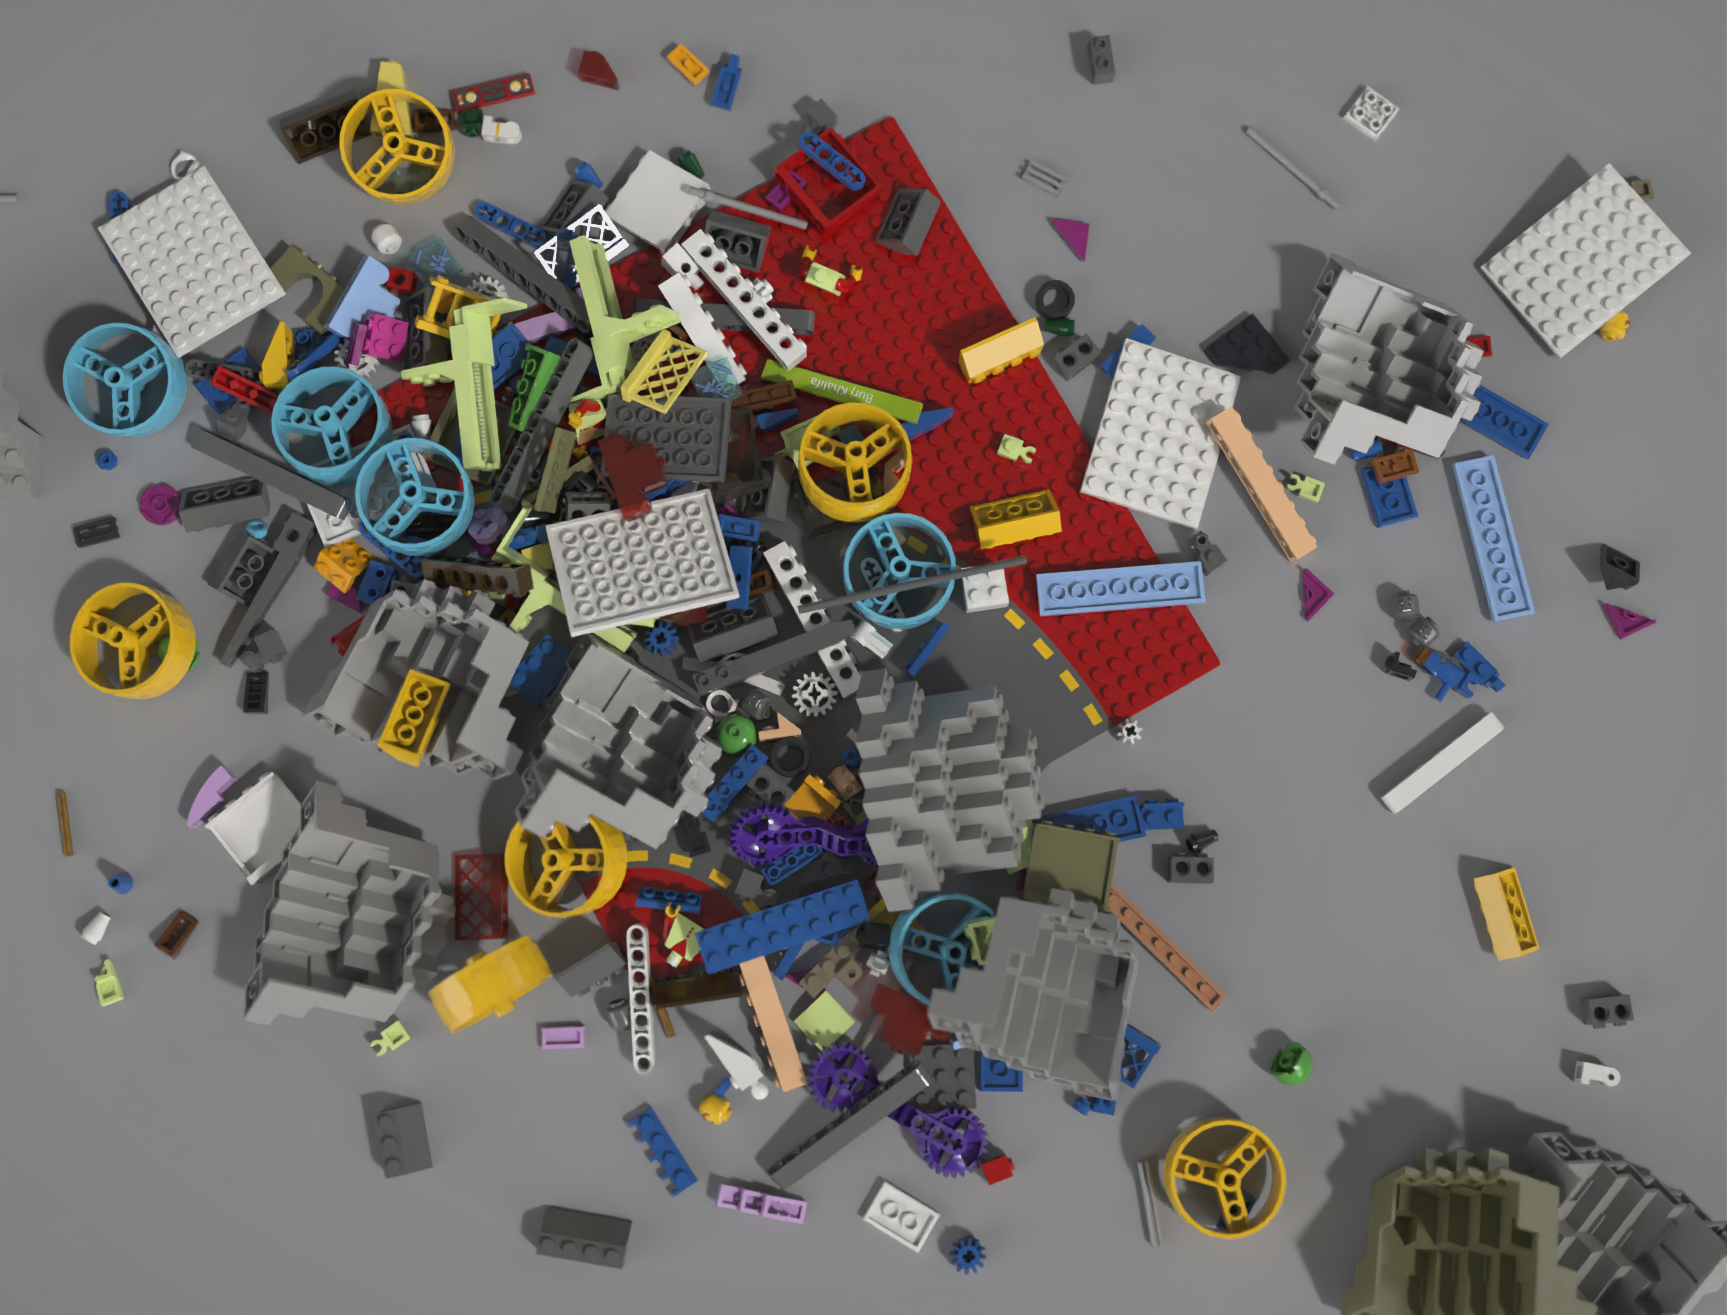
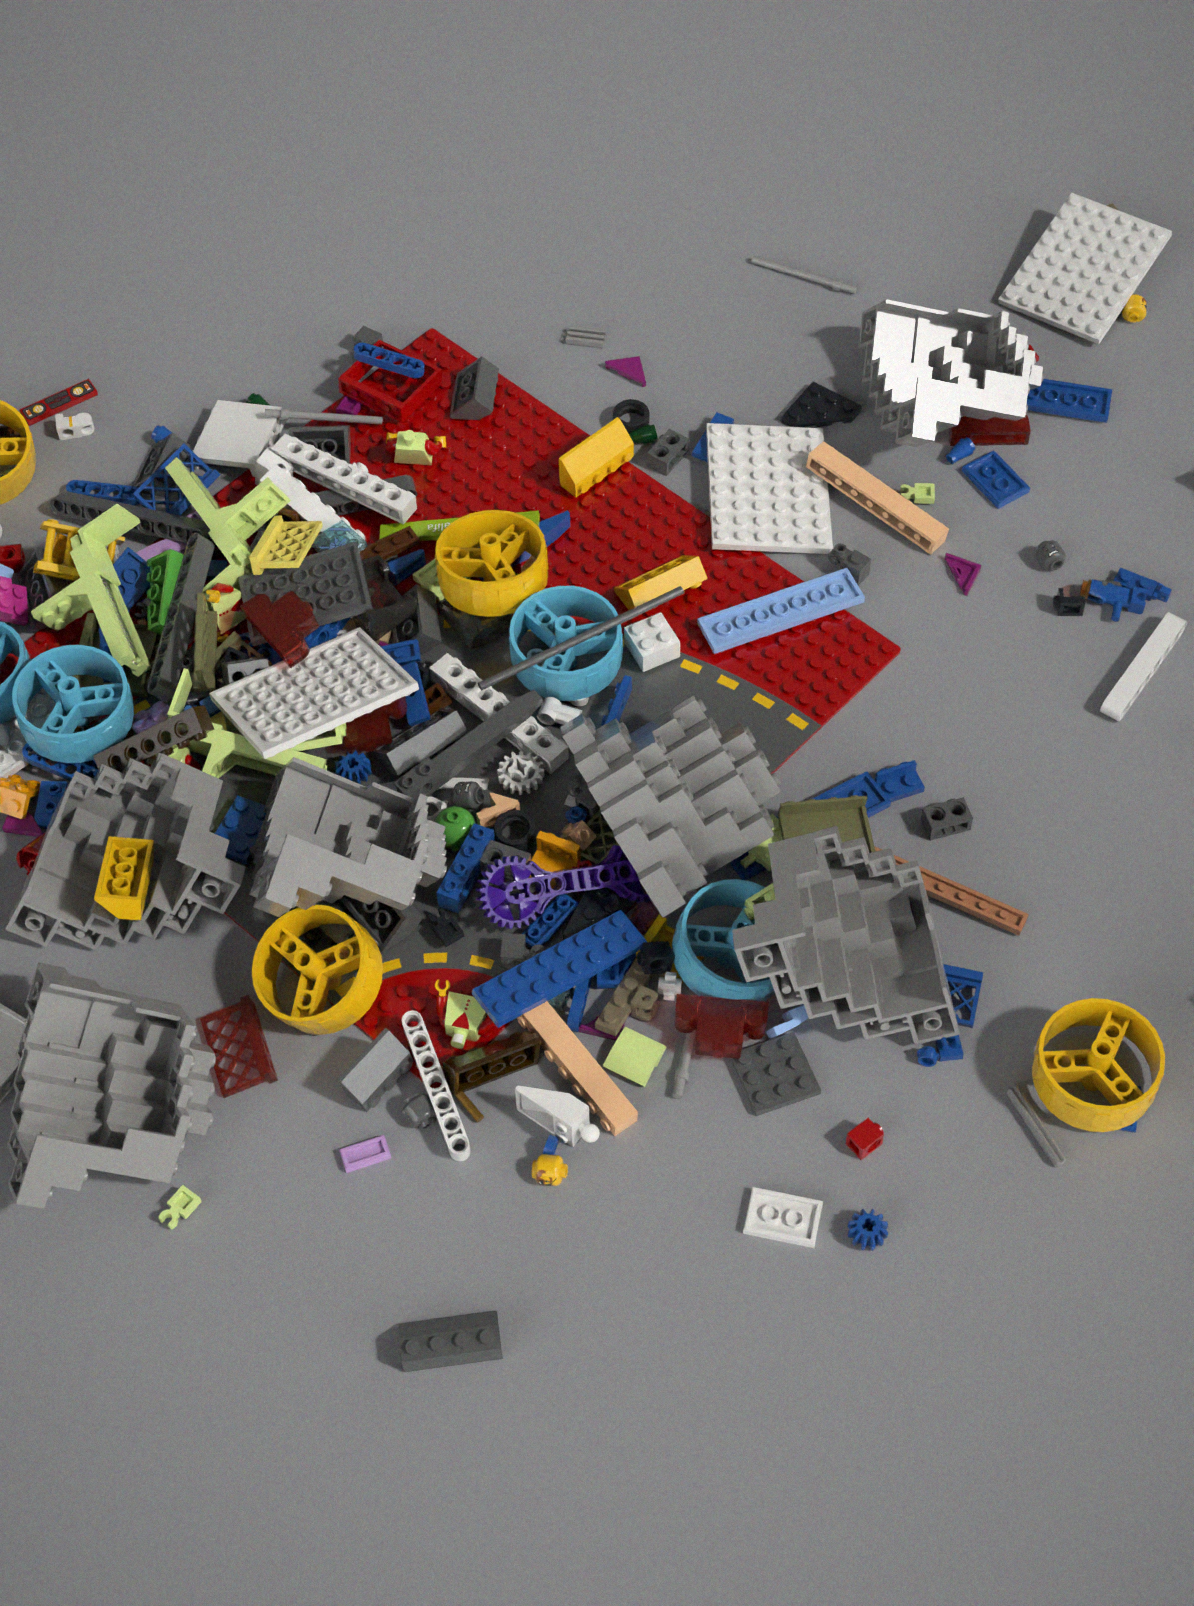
camera: 10 degrees left, 25 degrees down
dark grey slope [374,1103,433,1179] -> none
clear light blue tile [406,236,463,289] -> none
yellow wheel [428,935,553,1034] -> none
dark green bracket [460,109,483,137] -> none
clear red slope [578,51,620,91] -> none
blue hinge [626,1107,698,1197] -> none
blue tile [636,887,703,914] -> none
light orange plate [667,43,710,87] -> none
blue hinge [711,54,742,111] -> none
lavender slope [715,1183,808,1224] -> none
dark grey beam [768,1060,933,1190] -> none
dark purple beam [806,1041,989,1179] -> none
blue tile [980,1050,1023,1092] -> none
yellowish green plate [997,434,1036,463] -> none
dark grey brick [1087,35,1116,85] -> none
white gear [1116,719,1143,745] -> none
black cone [1186,829,1219,853] -> none
bright green cylinder [1269,1042,1313,1086] -> none
white tile [1343,86,1400,141] -> none
dark orange bracket [1369,448,1419,484] -> none
dark grey head [1408,616,1440,647] -> none
light blue plate [1452,455,1535,622] -> none

